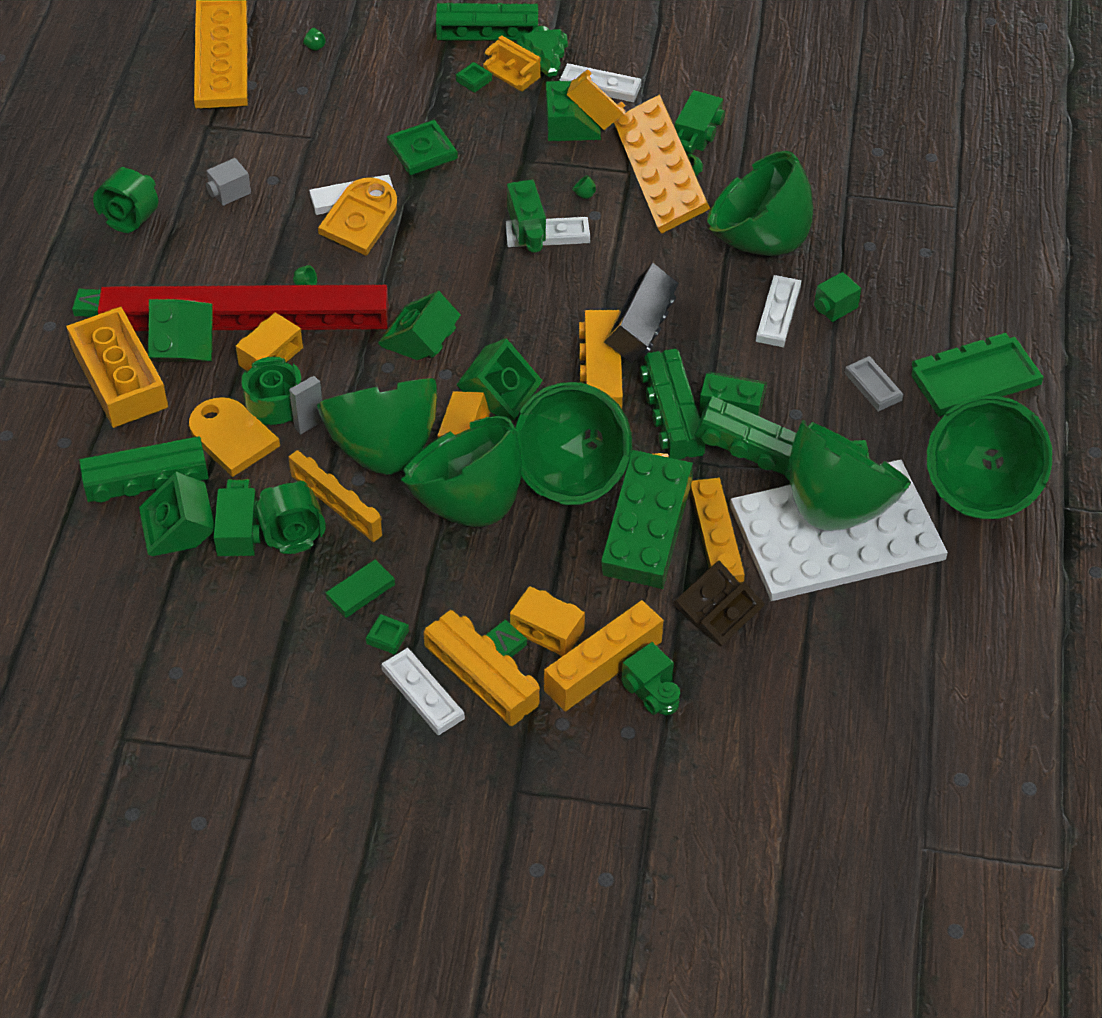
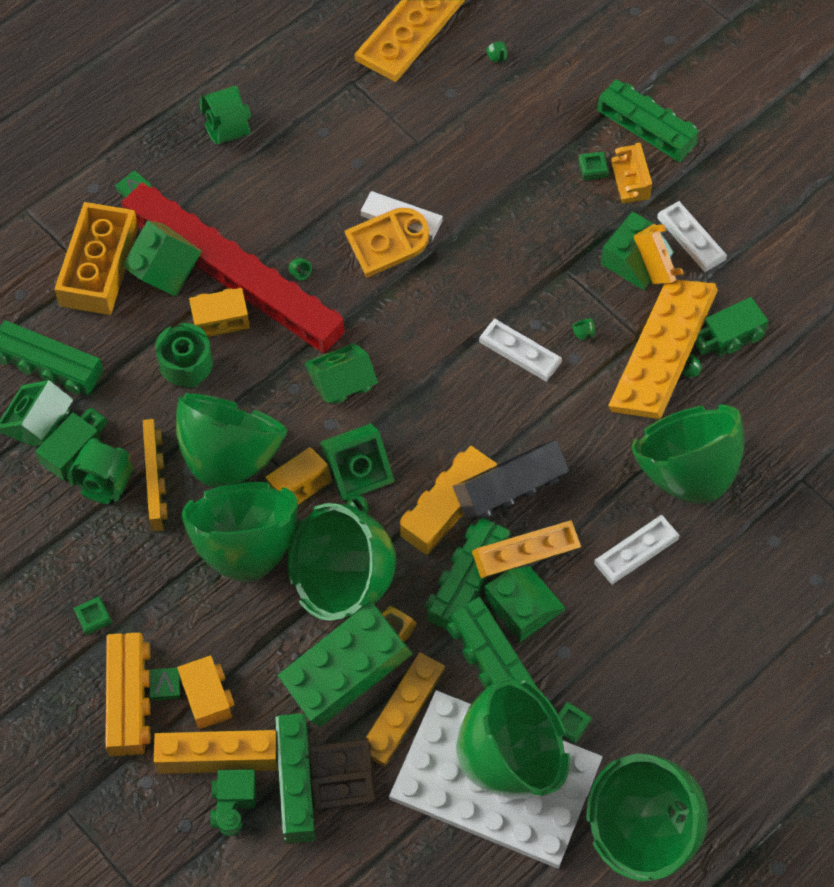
camera: 40 degrees right, 10 degrees up
light orange tile [189,397,280,477] -> none
light grey brick [206,158,251,206] -> none
light grey tile [289,376,323,434] -> none
green tile [326,559,395,618] -> none
white tile [381,648,465,736] -> none
green tile [387,119,458,175] -> none
green brick [507,179,546,252] -> none
green rock [517,26,568,78] -> none
green brick [814,272,861,322] -> none
light grey tile [845,356,903,411] -> none
green hinge [911,333,1044,417] -> none
none -> green brick [275,714,315,844]
none -> light orange plate [472,520,581,579]

